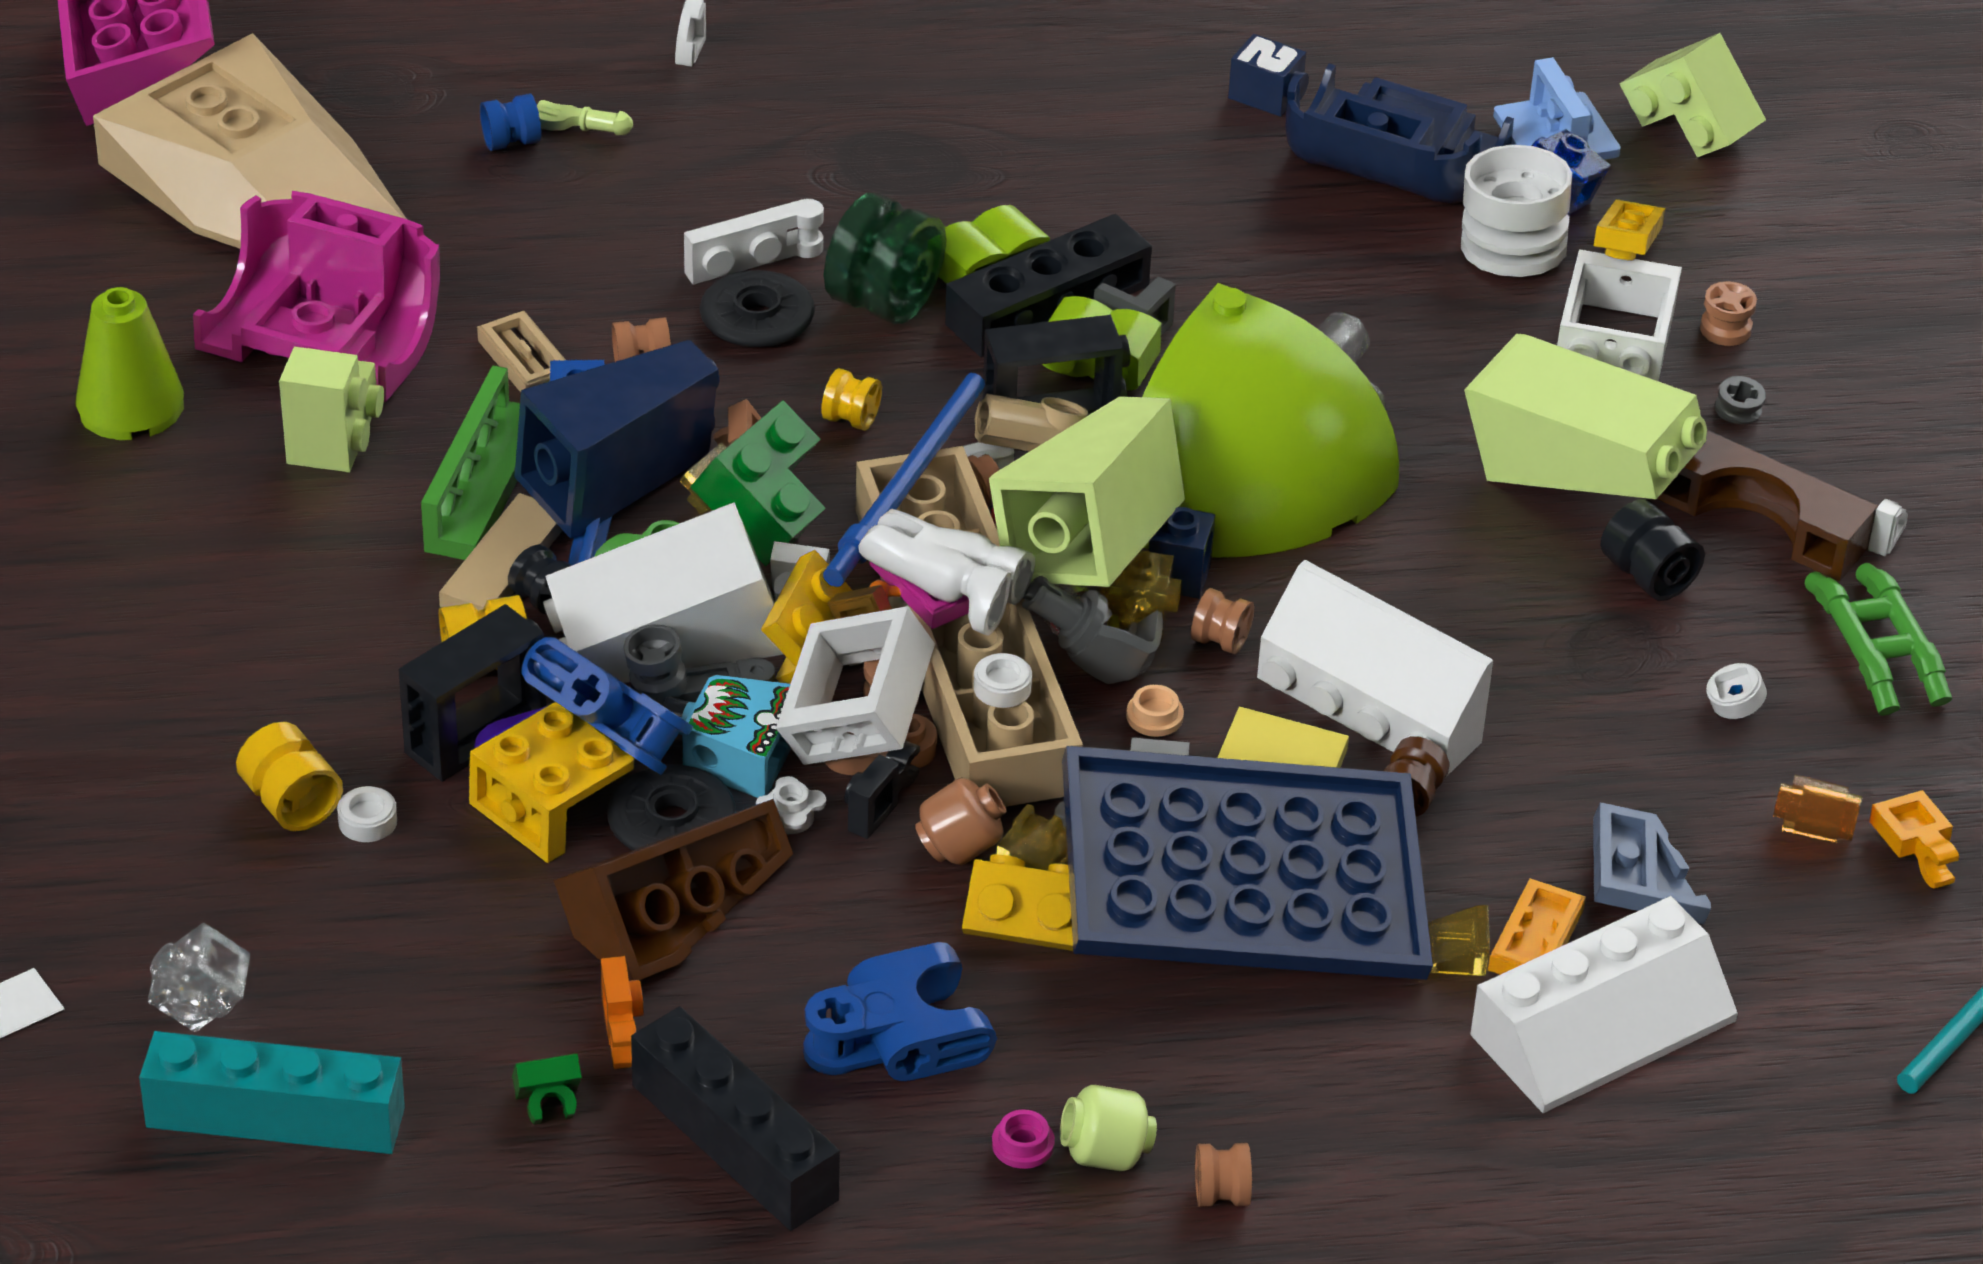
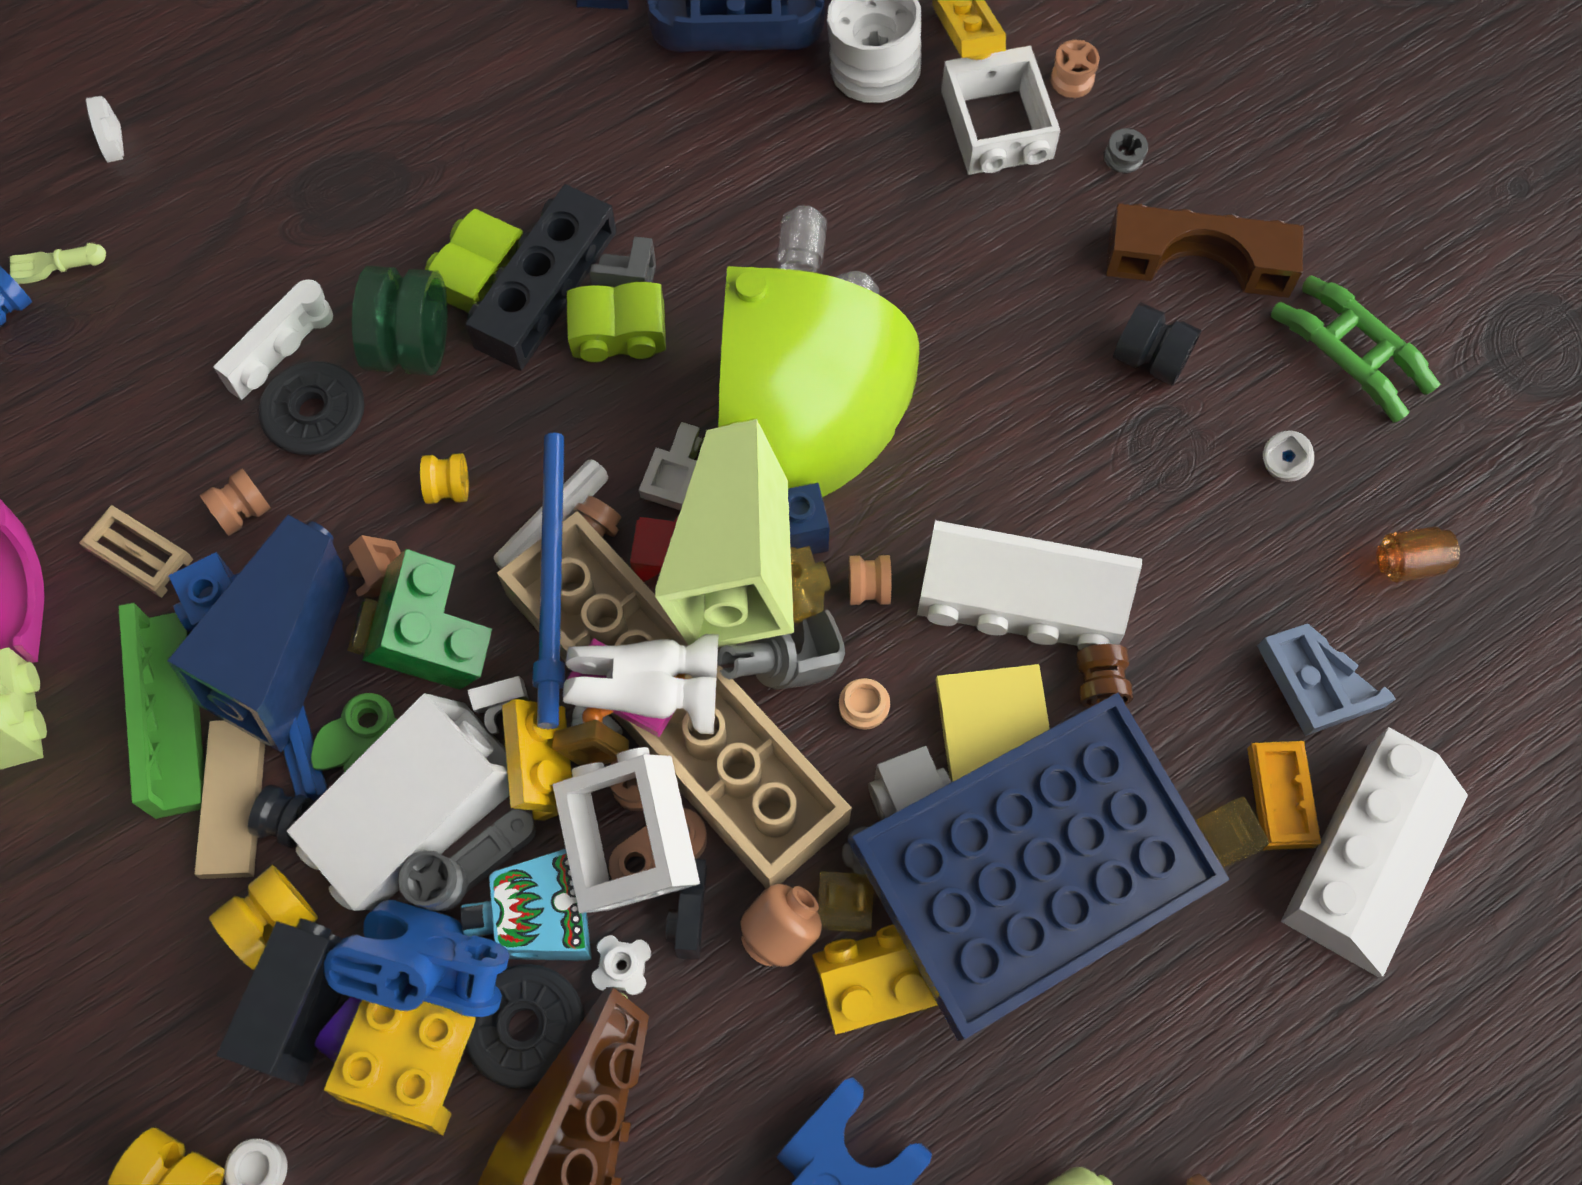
camera: 25 degrees left, 25 degrees up
tan piece [974,394,1088,452] -> none
white tile [974,653,1032,708] -> none
black window [982,314,1130,415] -> none
yellowish green slope [1464,334,1707,499] -> none
white tile [1868,499,1908,556] -> none
light orange plate [1869,790,1959,889] -> none

